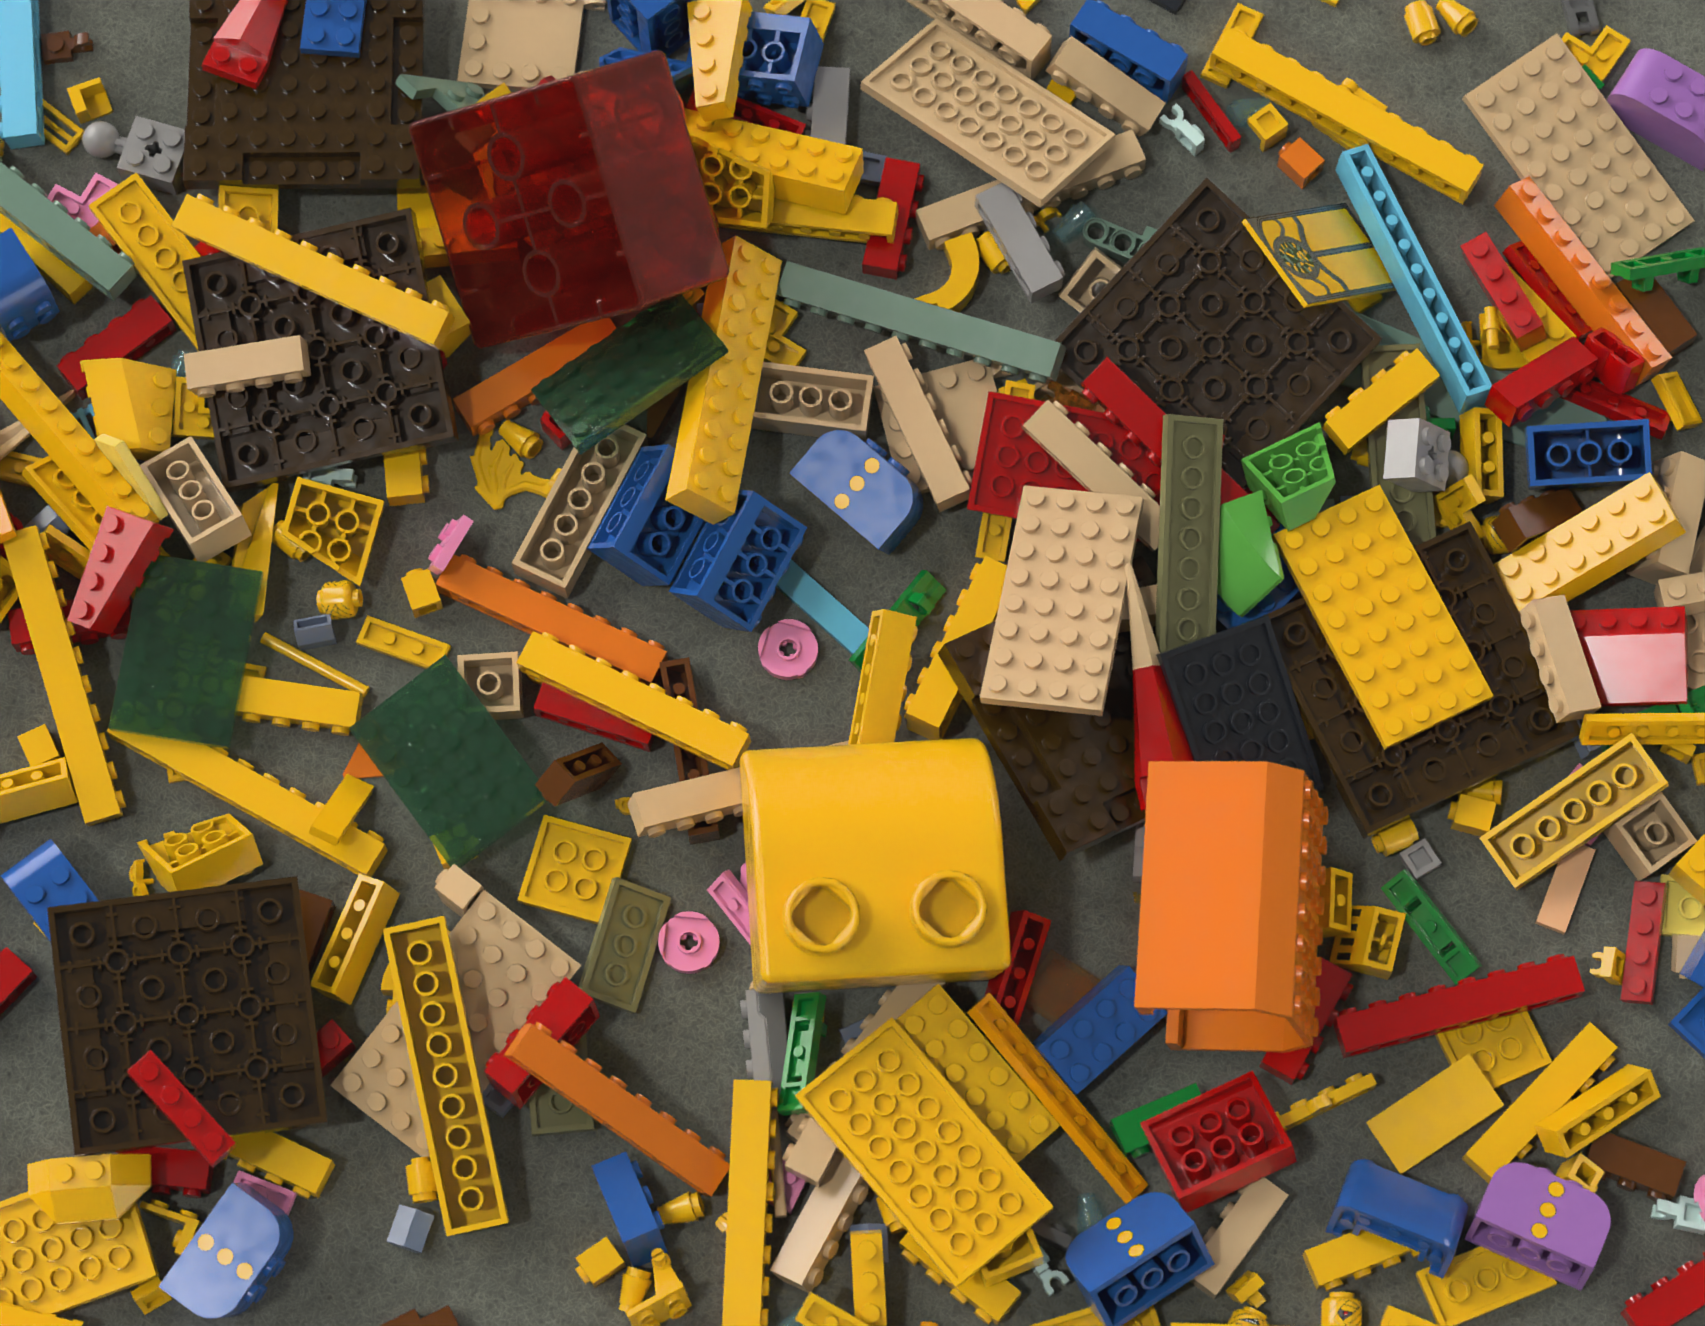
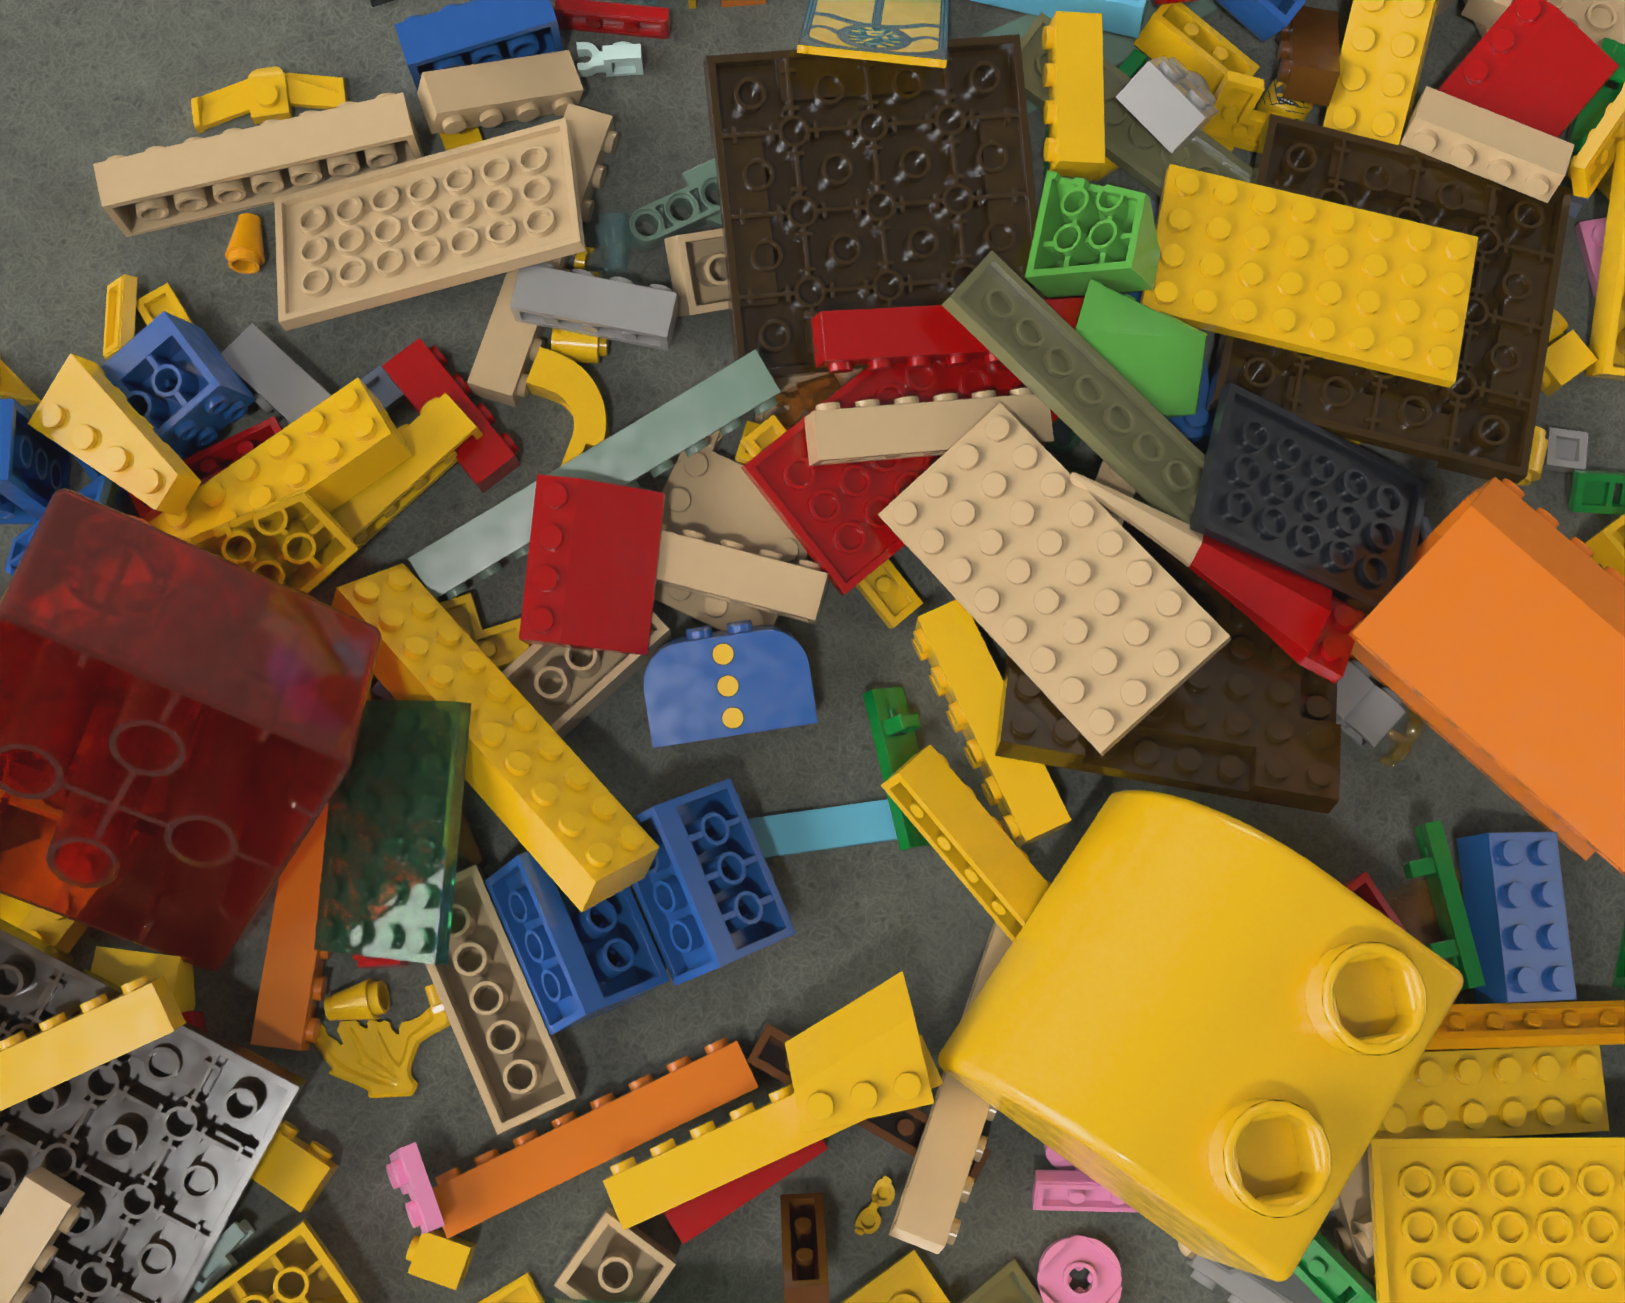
camera: 55 degrees left, 5 degrees up
bright pink plate [758,619,818,680] -> none
none -> light orange cone [225,213,265,274]
none -> red slope [519,474,665,656]
none -> yellow wedge [785,971,934,1133]
none -> green hinge [1402,820,1486,989]

